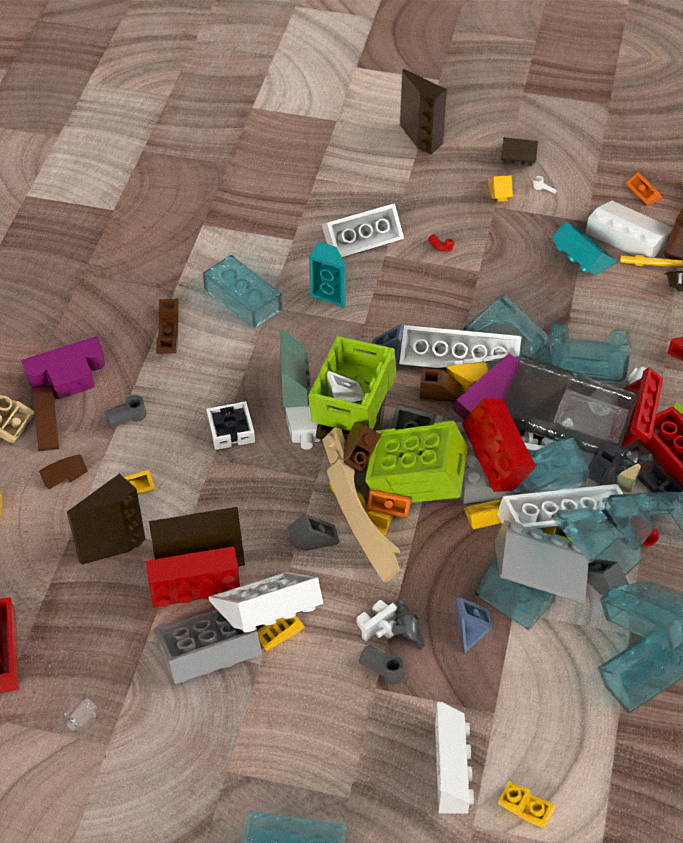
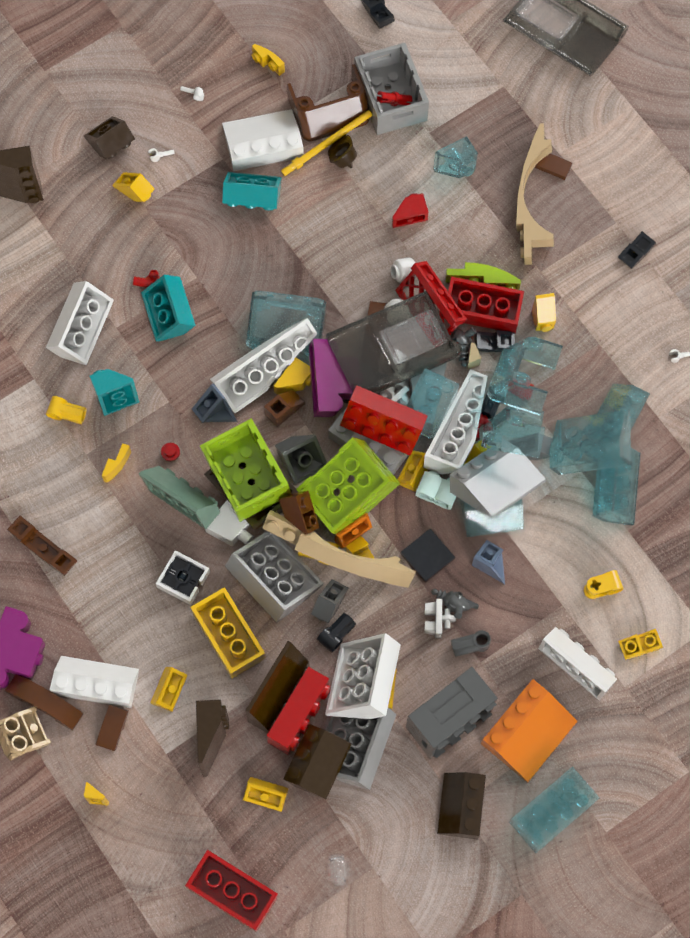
camera: 50 degrees left, 20 degrees up
dark grey piece [104,395,147,428] -> none
clear light blue brick [203,255,282,328] -> none
white slope [326,371,364,402] -> none
clear light blue windscreen [547,322,631,383] -> none
black slope [583,440,624,485] -> none
orange slope [625,172,663,206] -> none
none -> yellow piece [46,396,87,424]
none -> white slope [50,656,139,708]
none -> yellow slope [102,443,131,483]
none -> teal slope [141,274,196,342]
none -> red plate [161,442,180,461]
none -> white hand [180,86,204,101]
none -> yellow brick [190,587,266,679]
none -> light grey slope [225,531,324,623]
none -> yellow slope [243,777,288,812]
none -> dark brown slope [283,724,352,800]
none -> black piece [317,613,356,653]
none -> black tile [400,529,455,583]
none -> dark grey container [406,667,498,759]
none -> light aqua brick [415,471,457,510]
none -> dark brown slope [437,772,486,840]
none -> orange slope [481,679,577,783]
none -> yellow piece [583,570,624,599]

